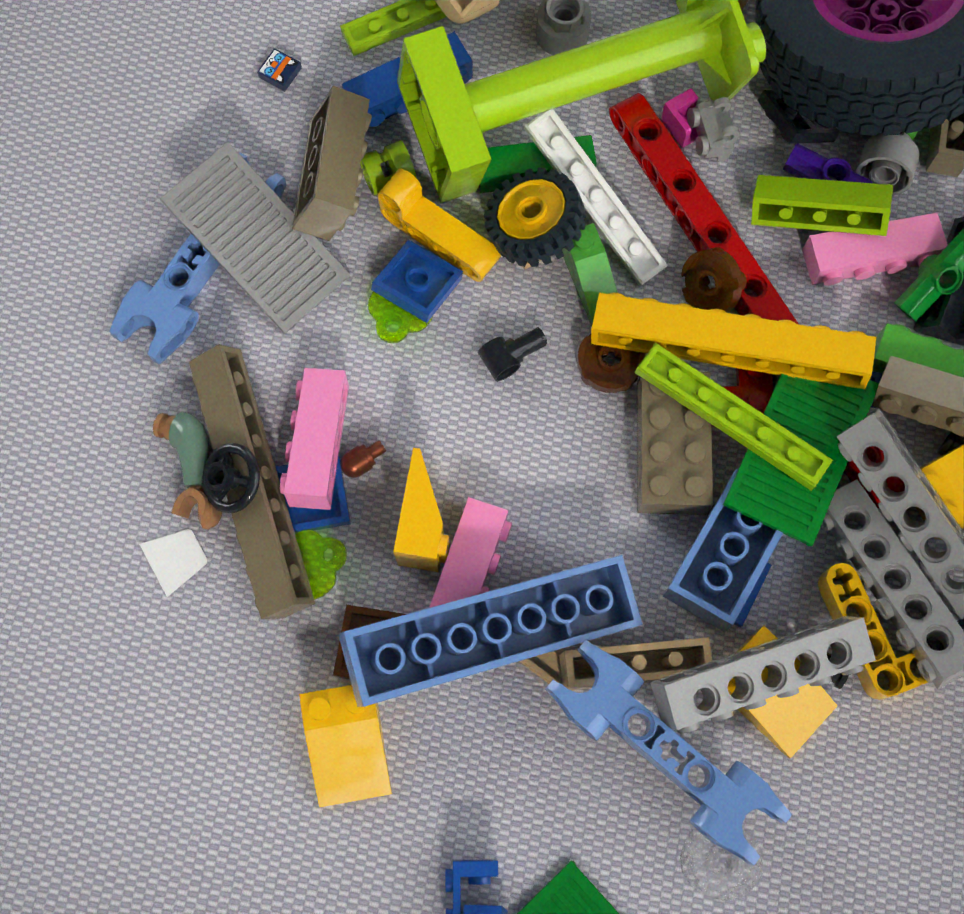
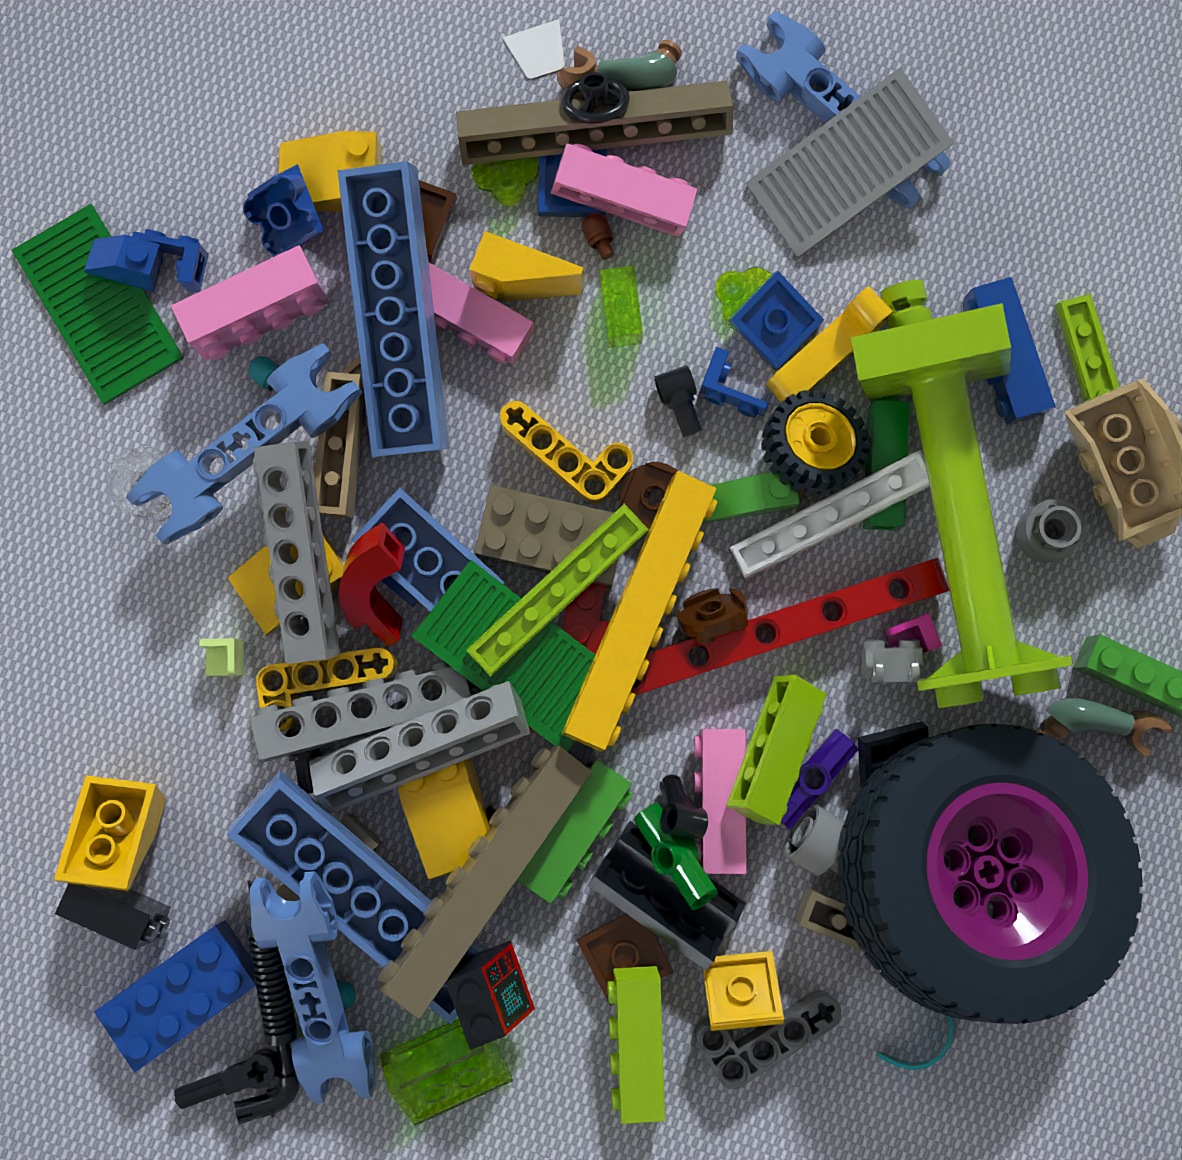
camera: 100 degrees right, 10 degrees up
tile [257,48,302,92] -> none
dark tan brick [292,85,372,241] -> none
none -> bright pink brick [171,245,329,360]
none -> yellowish green panel [199,638,244,677]
none -> blue slope [243,164,324,257]
none -> teal cylinder [248,356,280,391]
none -> red arch [339,523,405,647]
none -> yellow beam [500,401,633,505]
none -> clear neon green brick [599,266,643,348]
none -> black pin [659,774,708,840]
none -> blue bracket [699,347,769,418]

